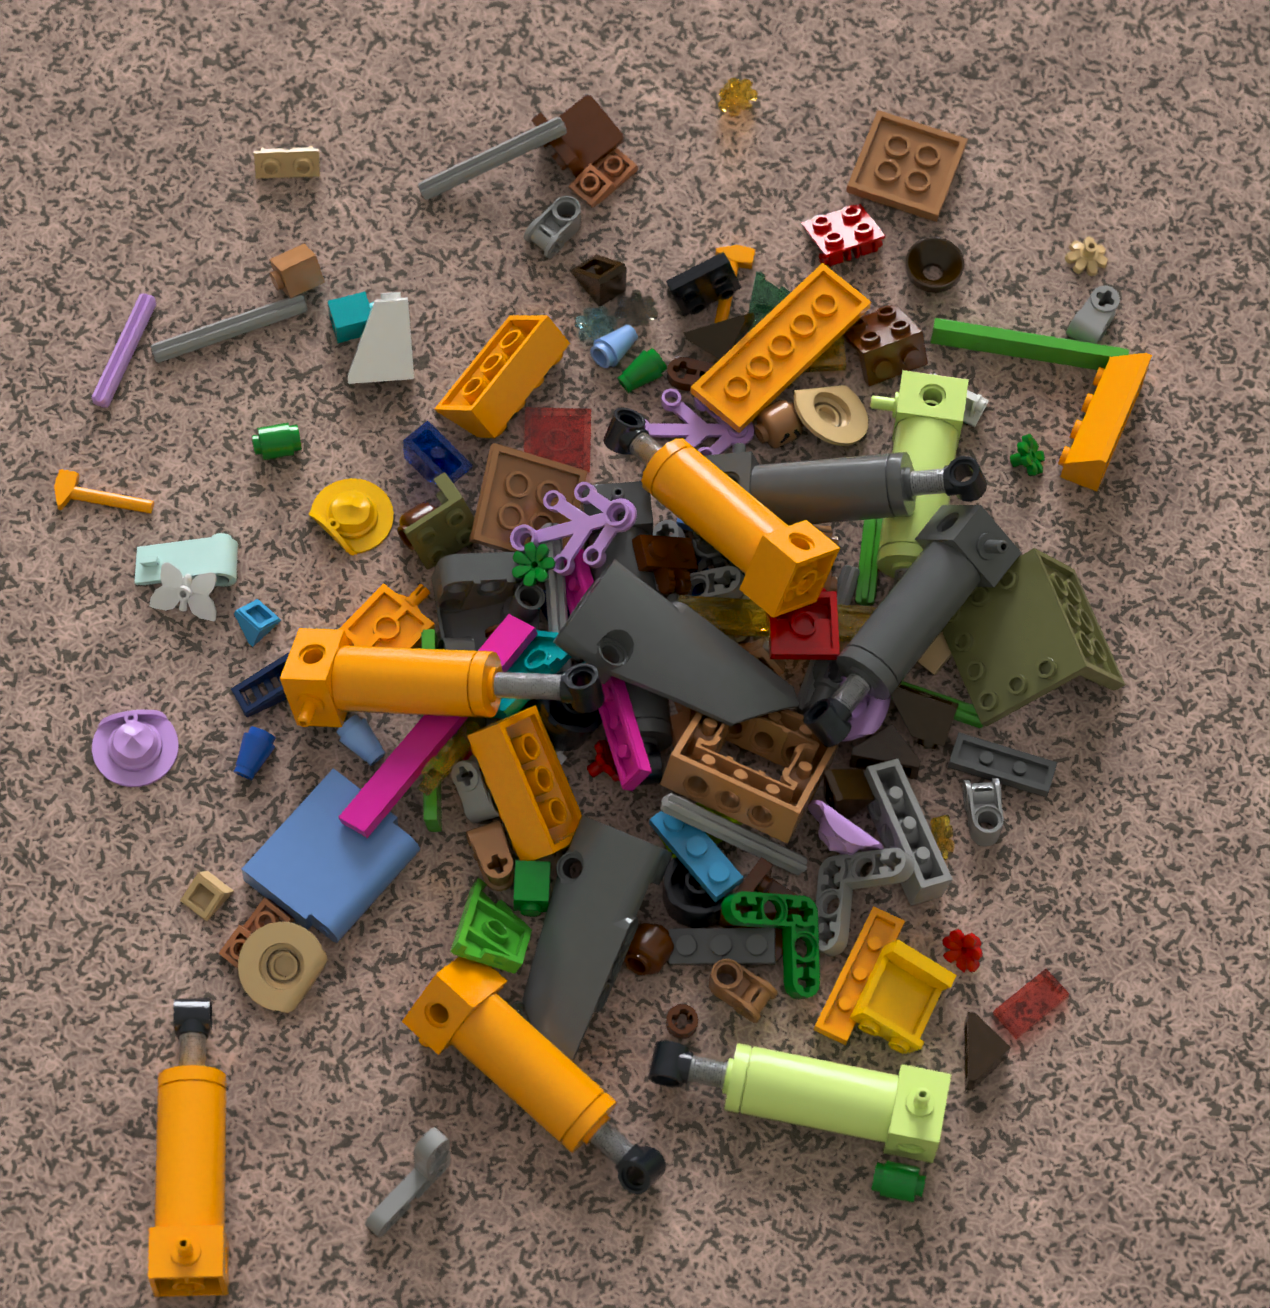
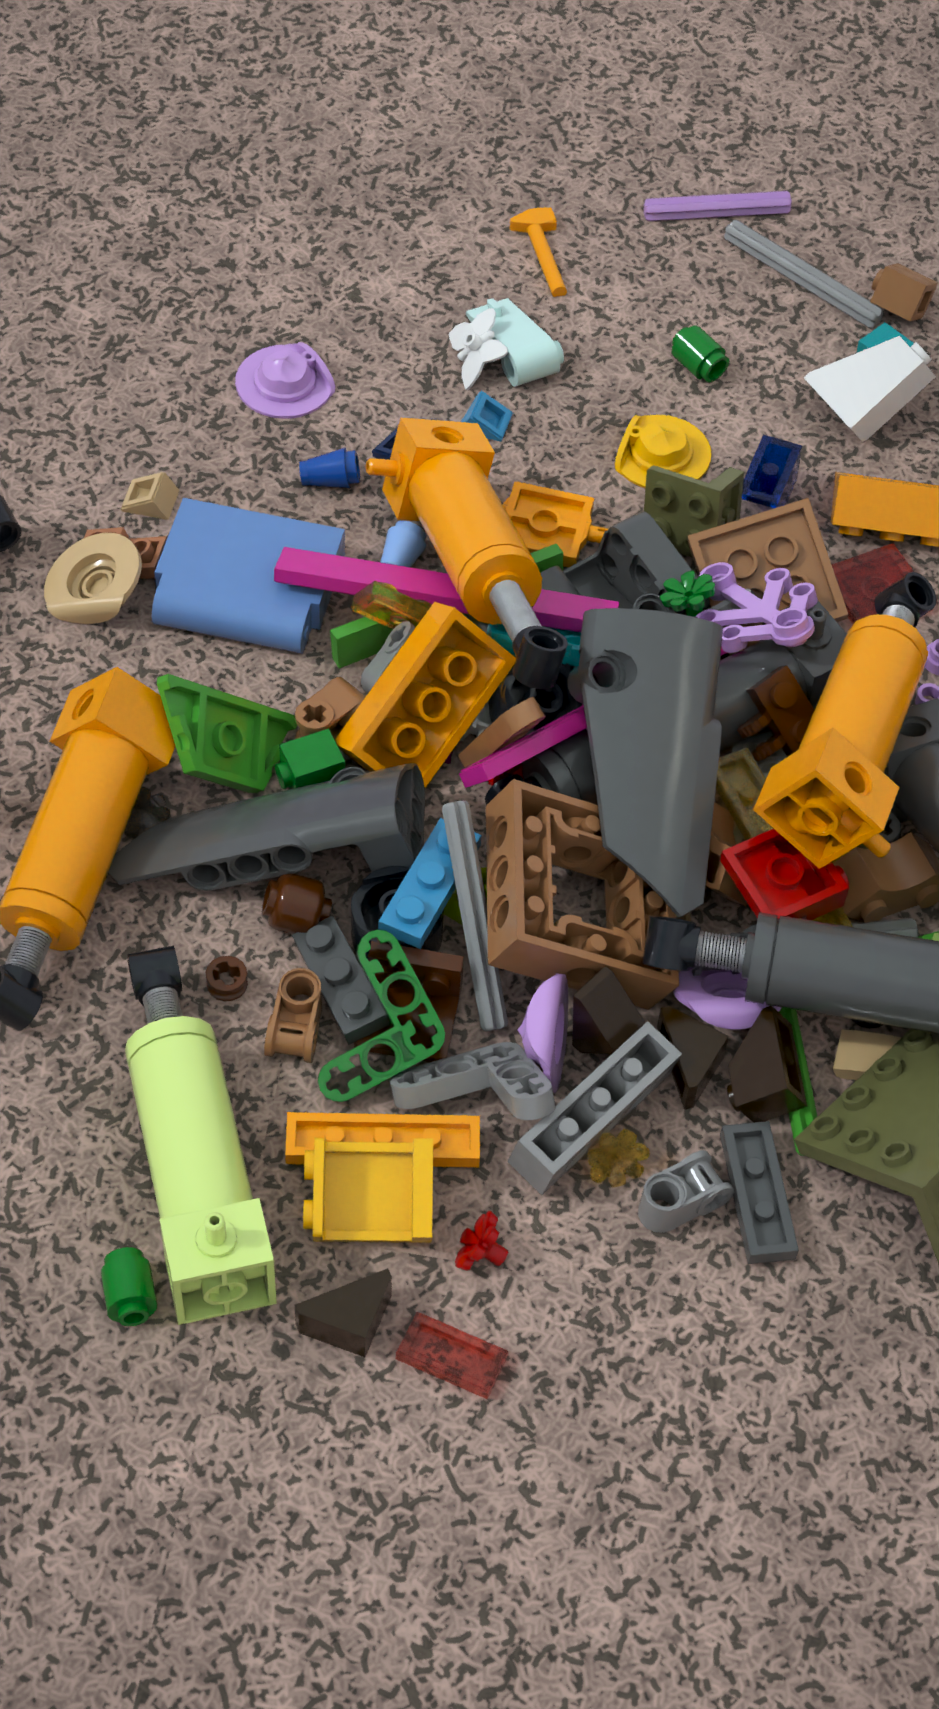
camera: 65 degrees right, 10 degrees down
none -> medium nougat beam [458,697,546,768]

